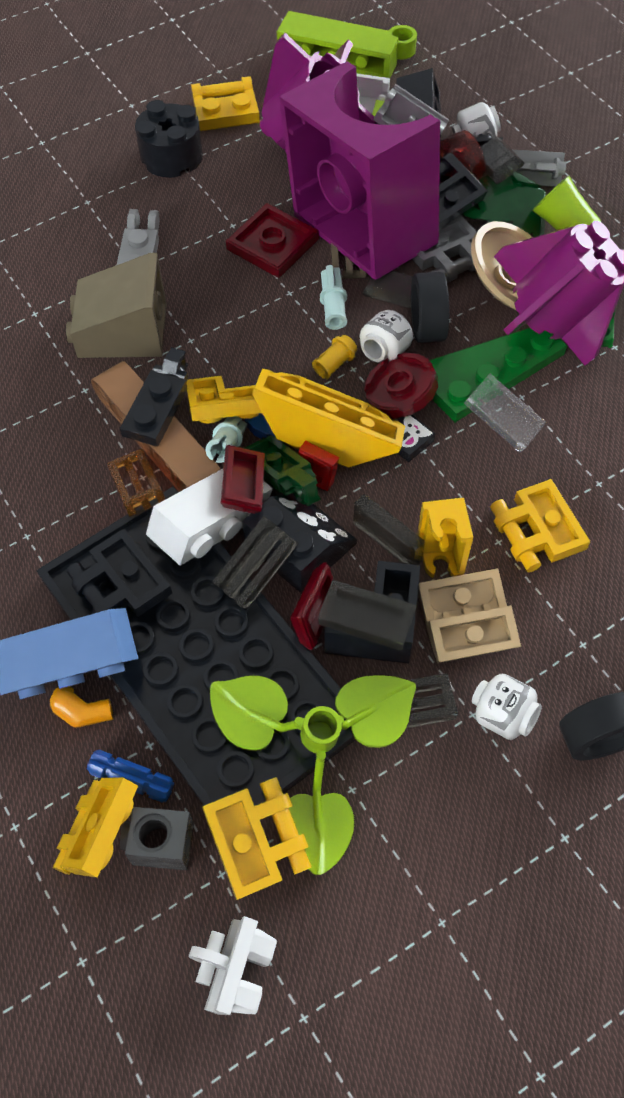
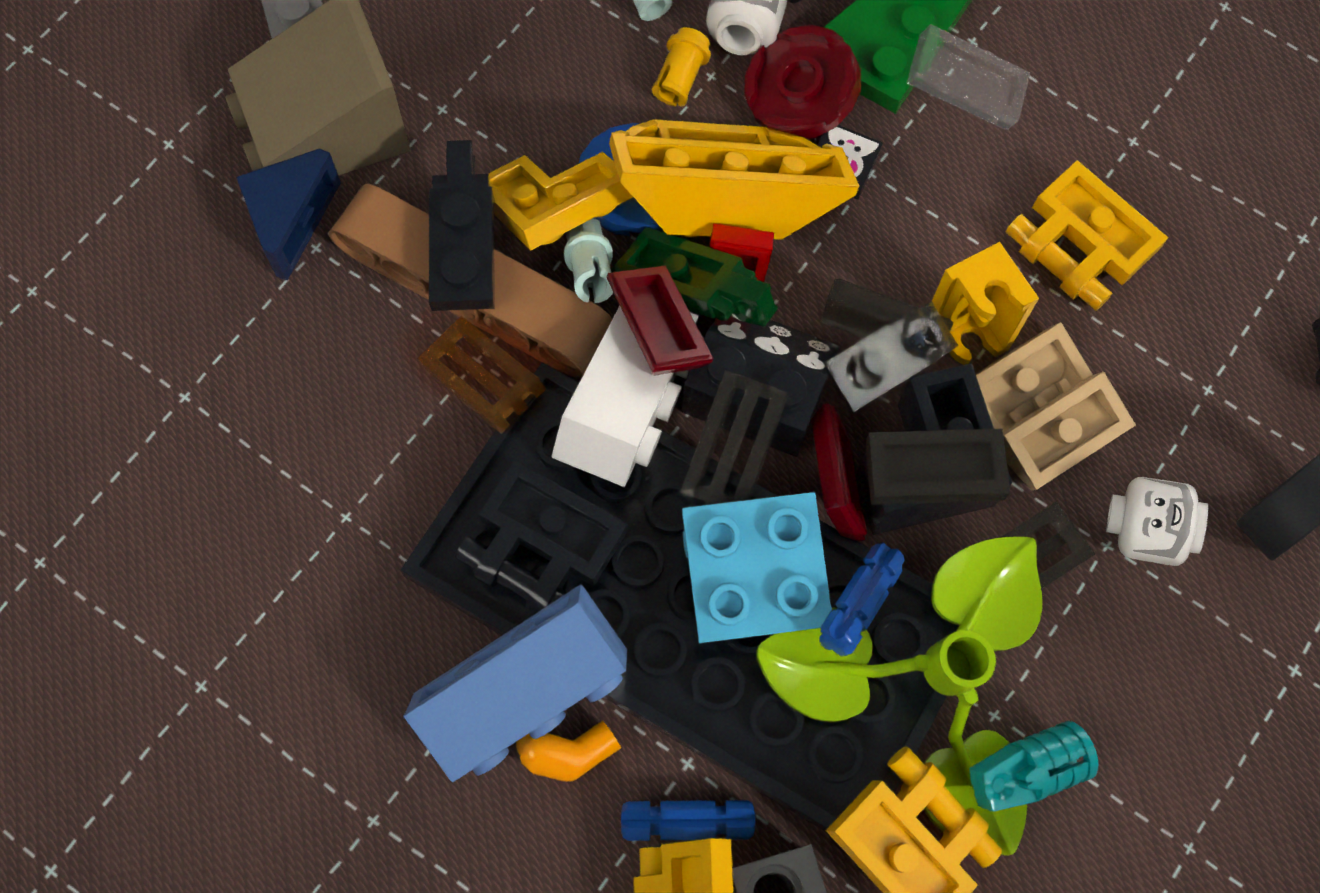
camera: 25 degrees left, 10 degrees up
none -> dark blue slope [236,149,341,281]
none -> medium azure hinge [682,492,832,643]
none -> blue axle [819,543,905,656]
none -> clear smoke leg [824,301,958,411]
none -> teal hinge [969,721,1098,812]

